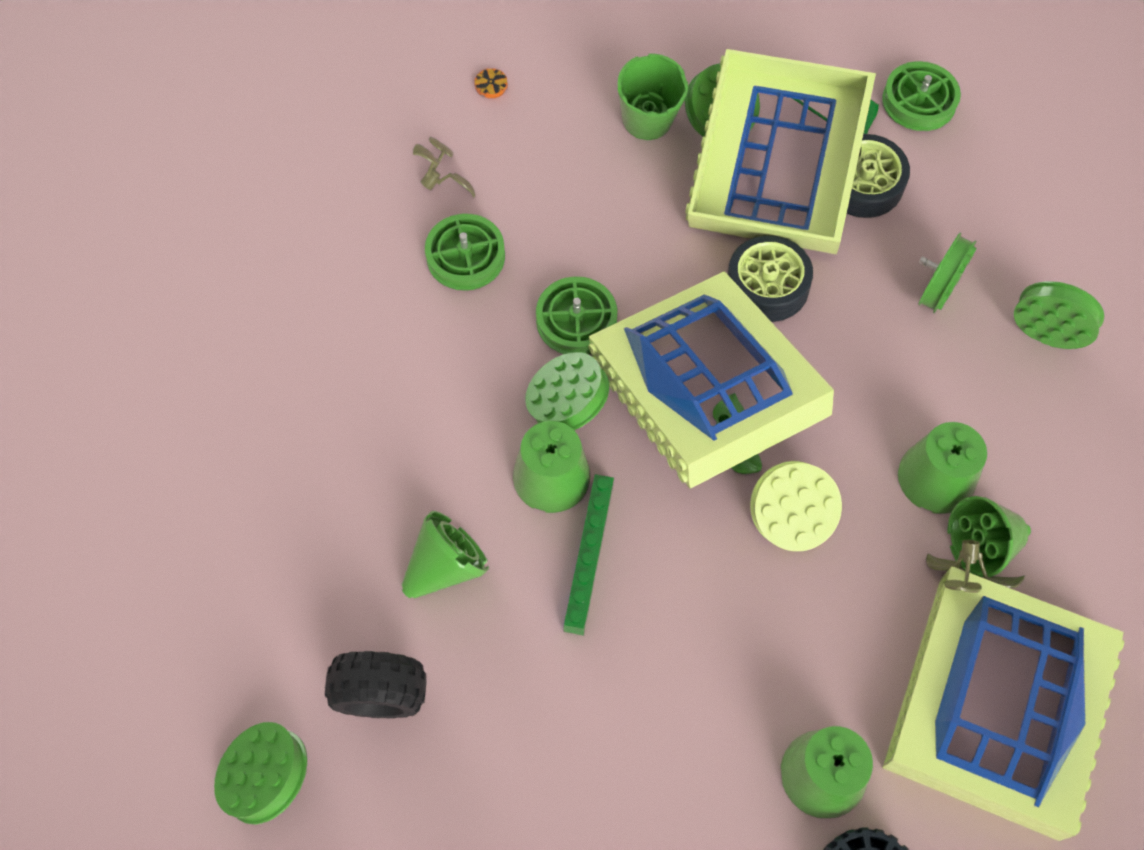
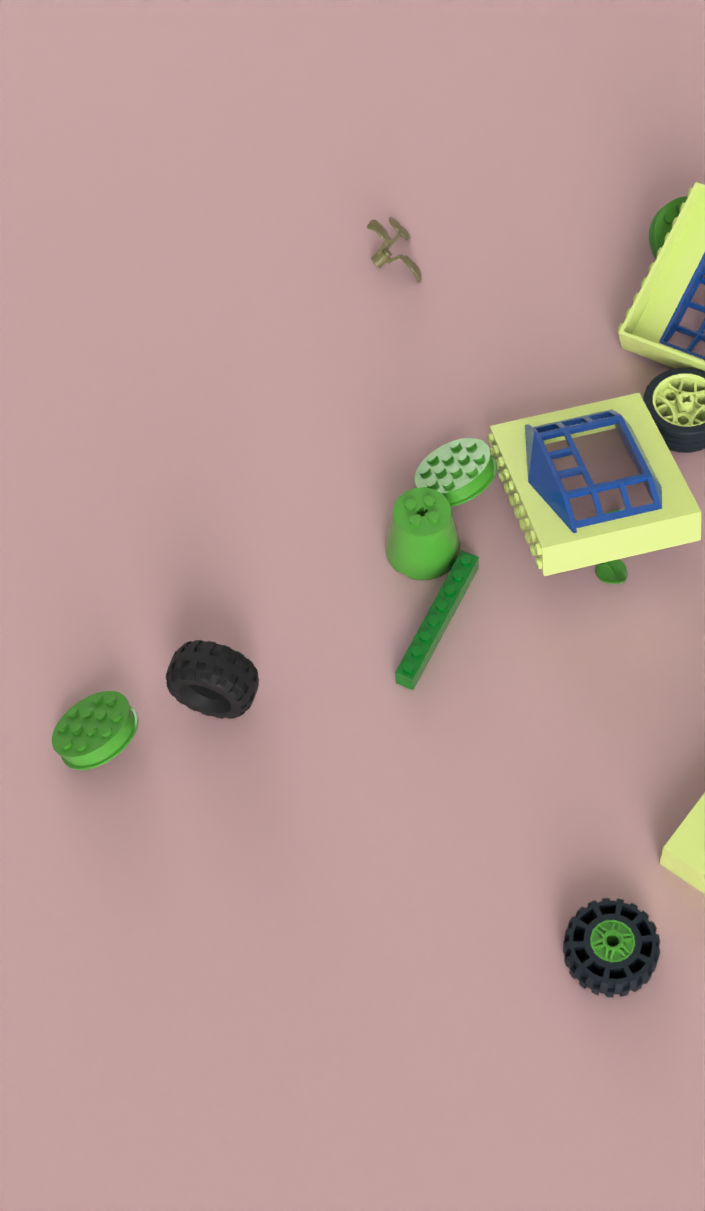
camera: 20 degrees right, 5 degrees down
bright green cone [402,511,489,598] -> none
bright green wheel [425,214,505,291] -> none
tile [475,68,508,98] -> none
bright green wheel [536,277,617,355] -> none
bright green cone [617,54,688,140] -> none
yellowish green wheel [750,461,842,551] -> none
bright green cone [780,726,873,819] -> none

